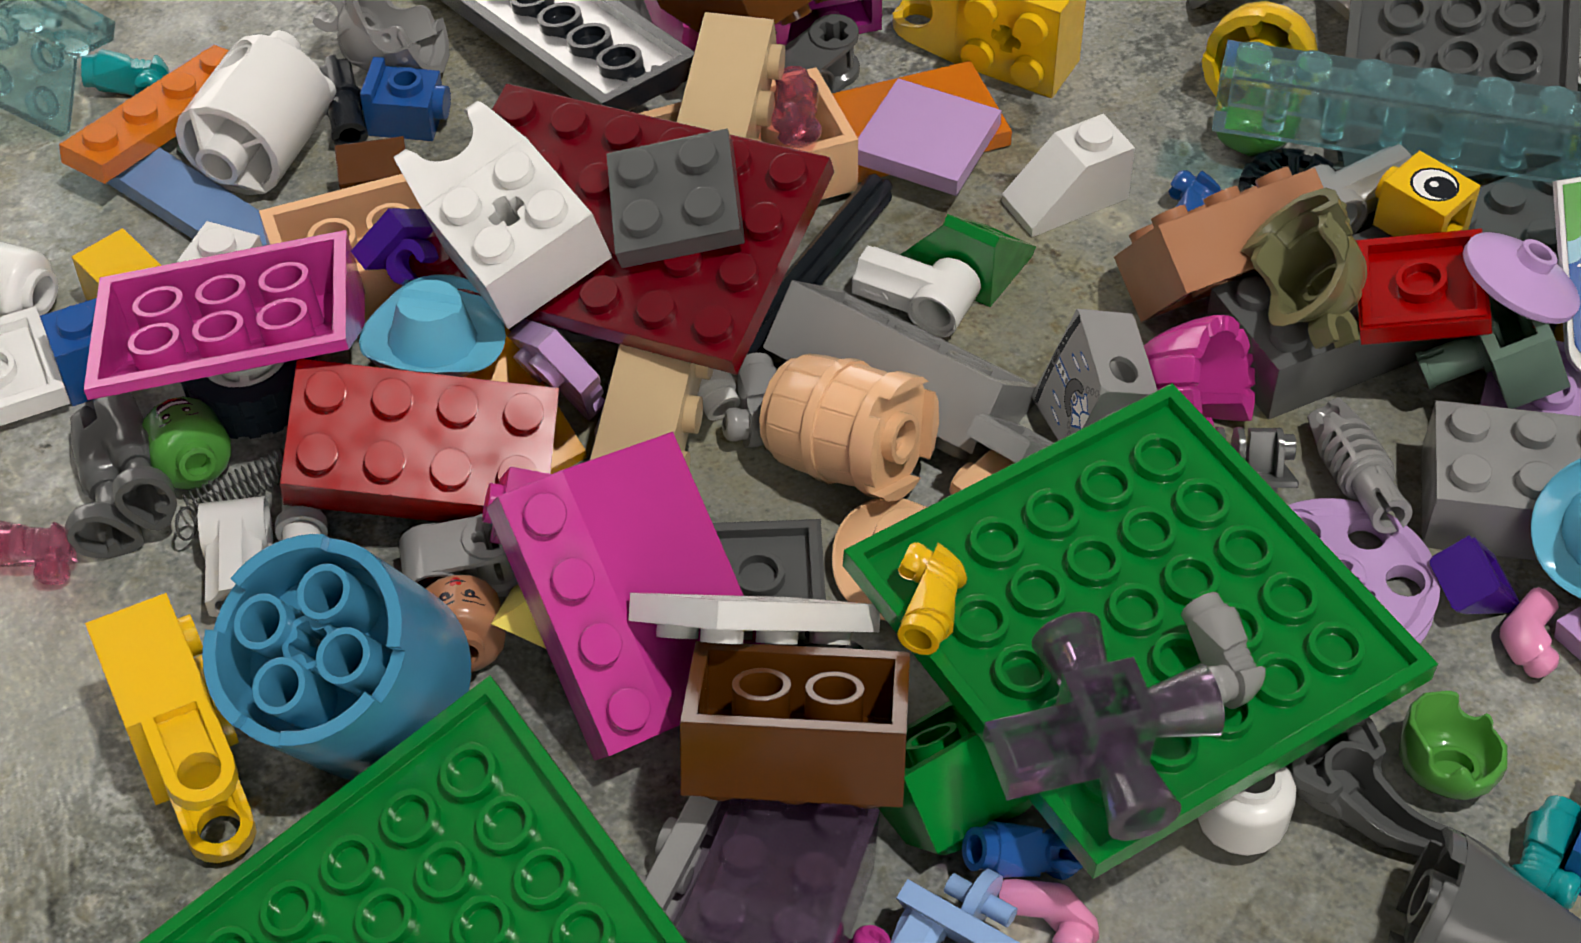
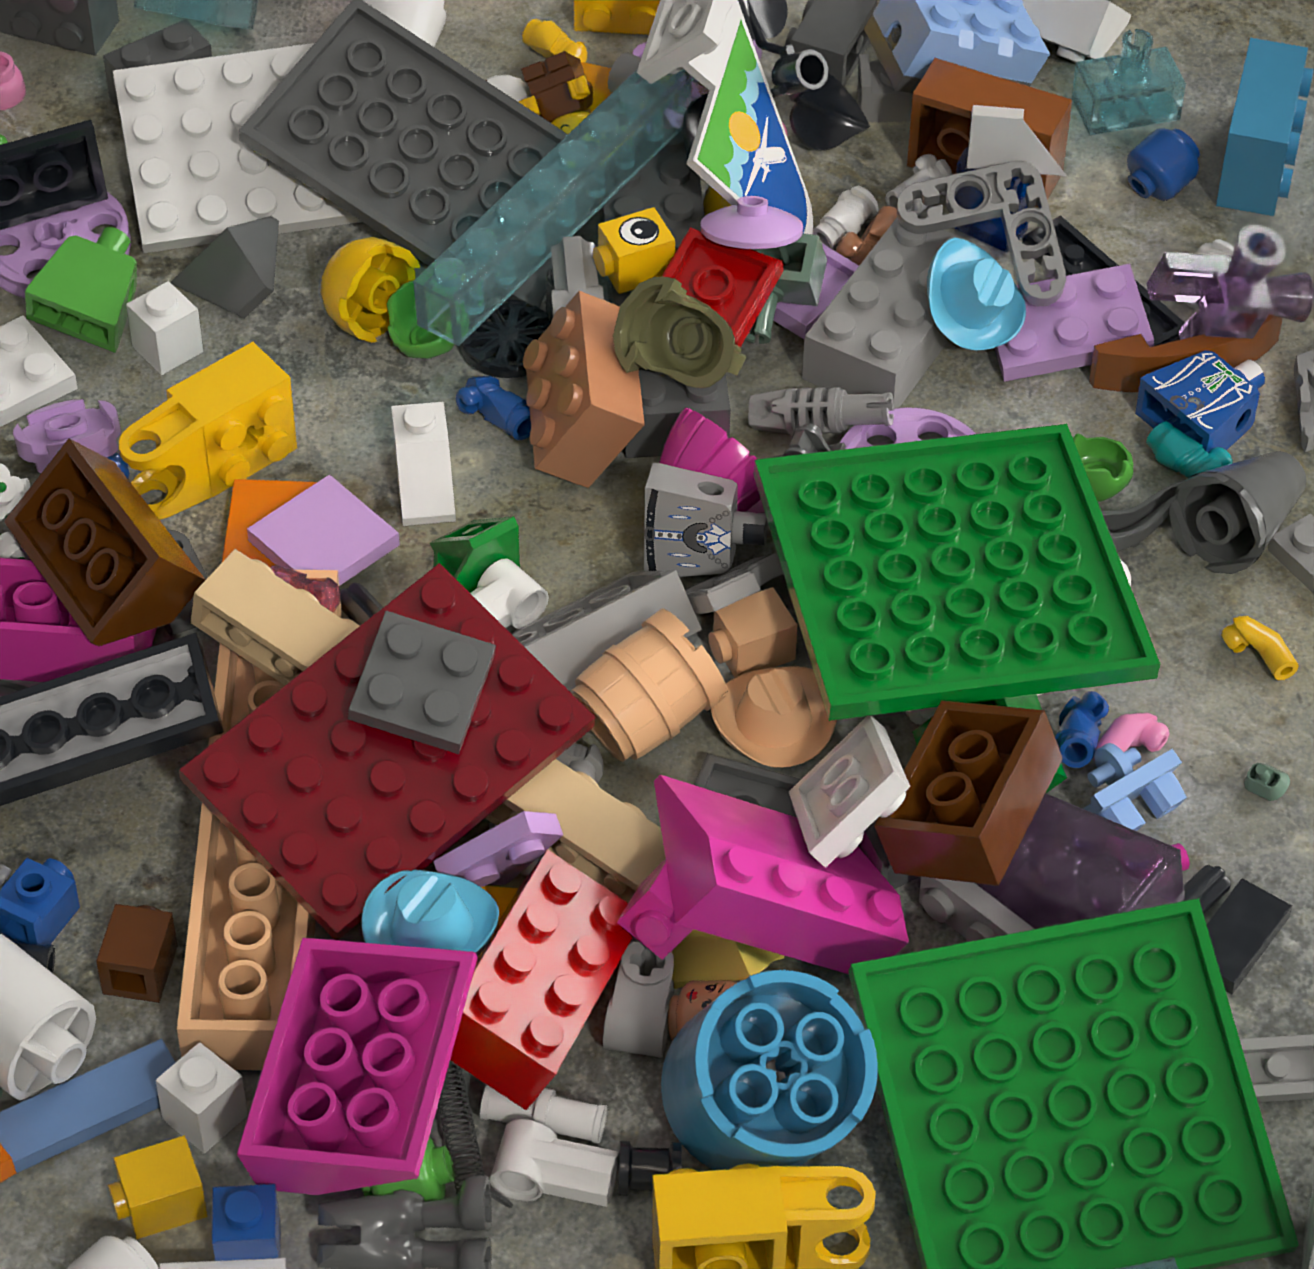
camera: 70 degrees left, 0 degrees up
dark purple tile [350,208,439,285] -> none
white brick [394,101,612,329] -> none
yellow arm [897,543,967,655] -> none
clear purple brick [983,612,1225,841] -> none
light grey arm [1181,592,1266,709] -> none
dark purple slope [1430,535,1520,614] -> none
bright pink arm [1499,587,1559,678] -> none

